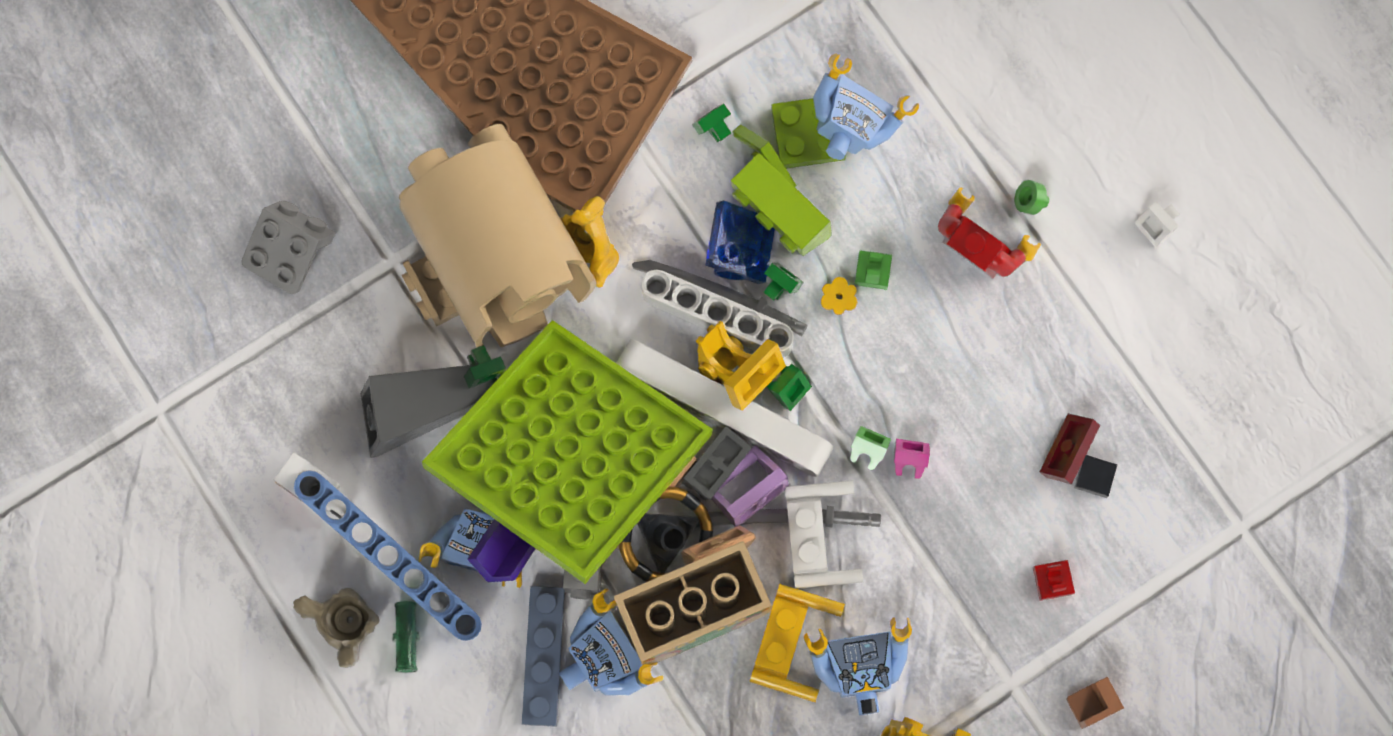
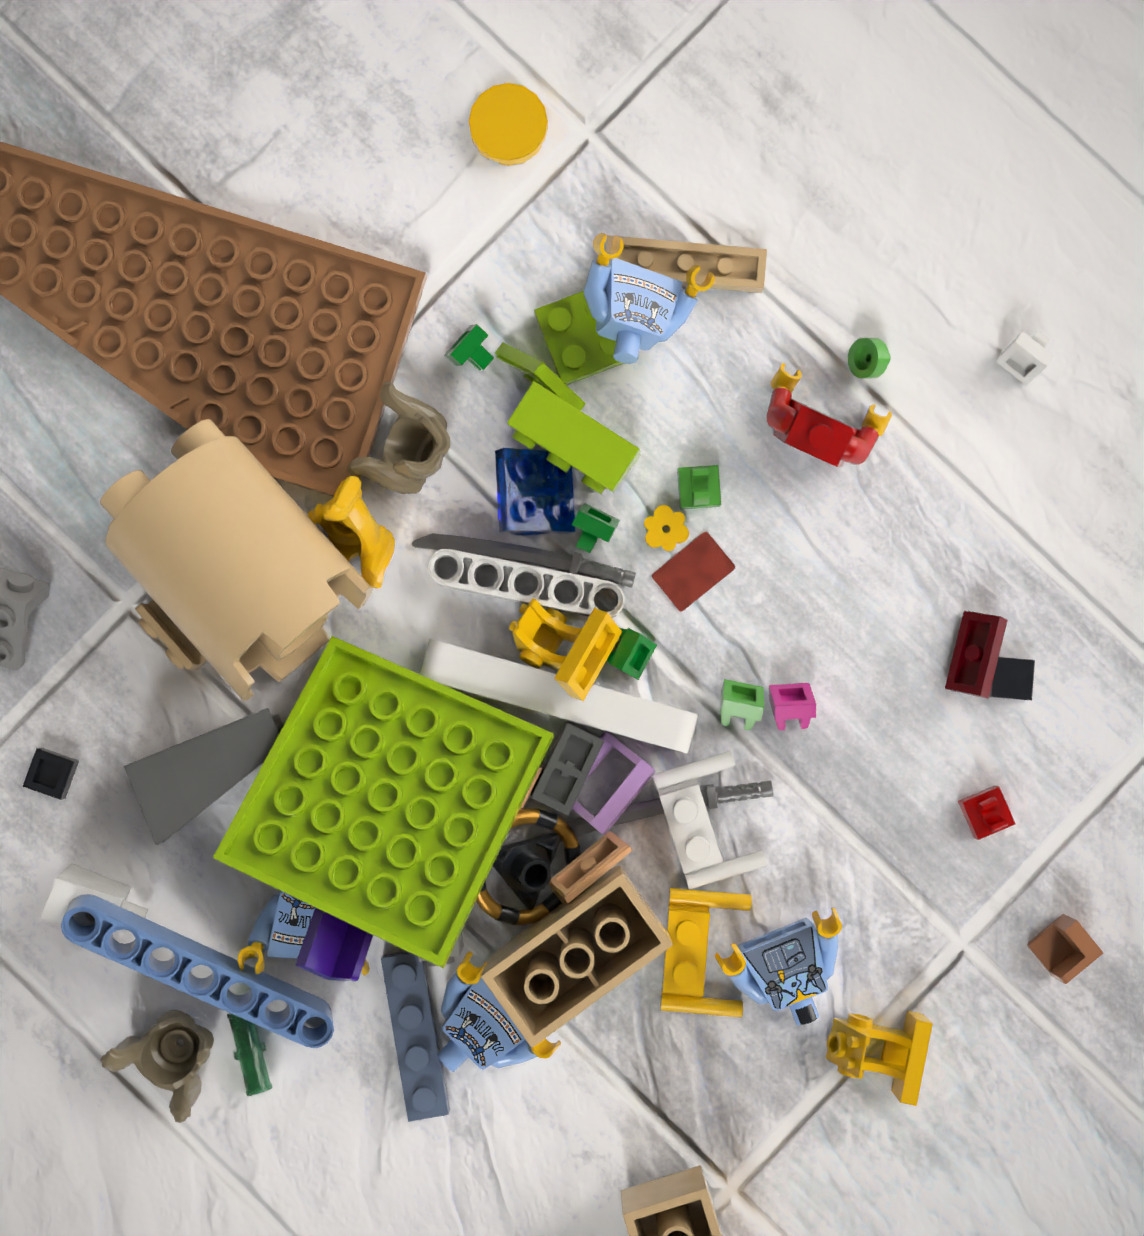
camera: 10 degrees left, 10 degrees up
dark green tile [464,345,506,389] -> none
none -> black tile [23,747,79,800]
none -> dark tan hair [347,382,451,494]
none -> tan plate [606,235,767,293]
none -> clear red sticker [652,532,735,612]

